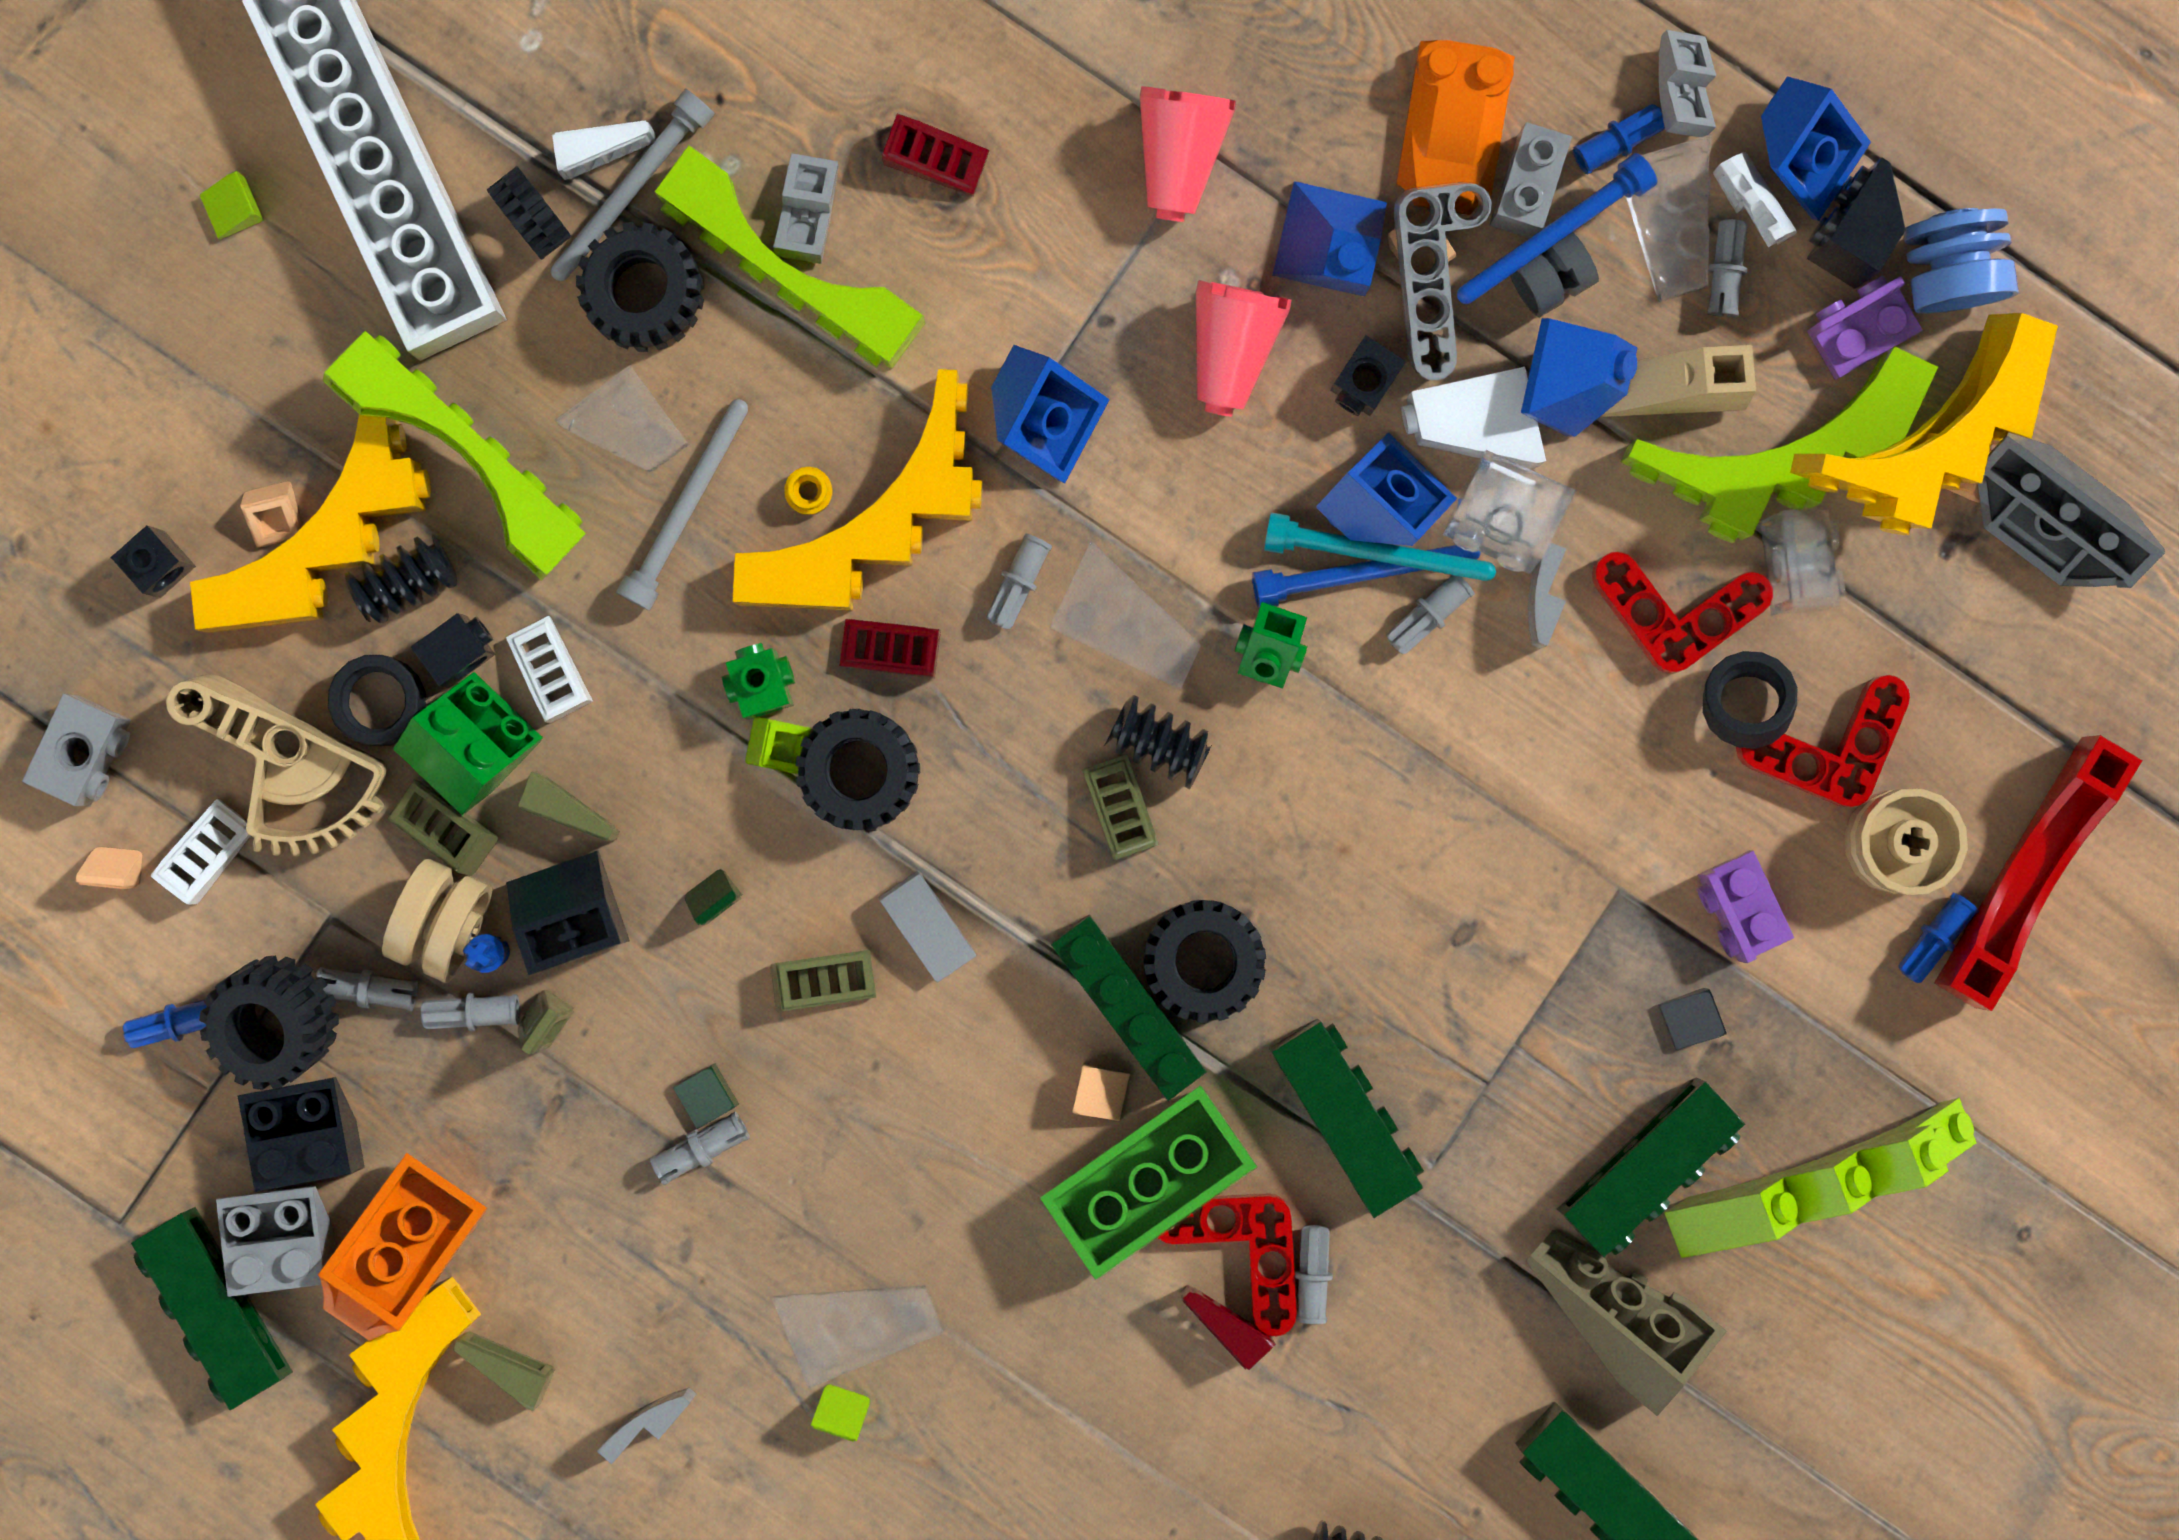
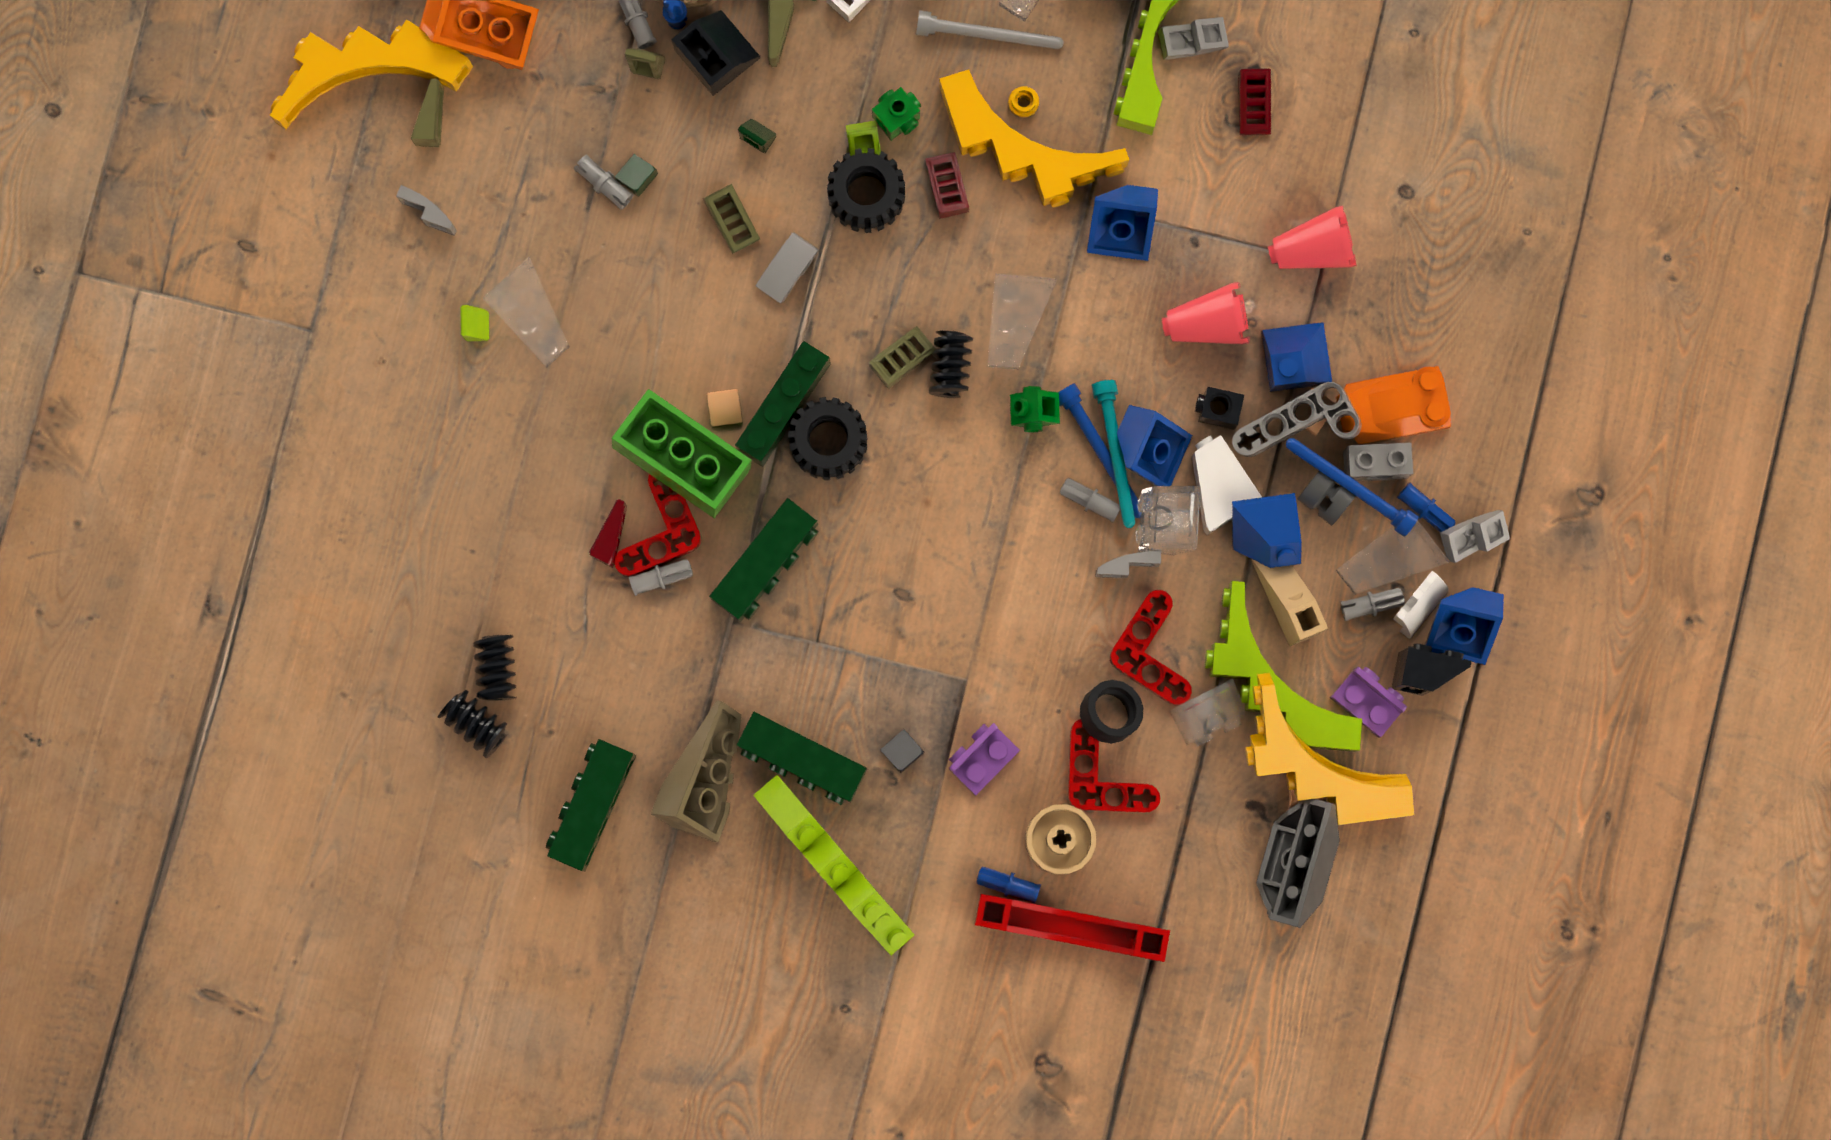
camera: 70 degrees right, 5 degrees down
light grey axle [987,533,1053,629] -> none
medium blue wheel [1903,208,2019,314] -> none

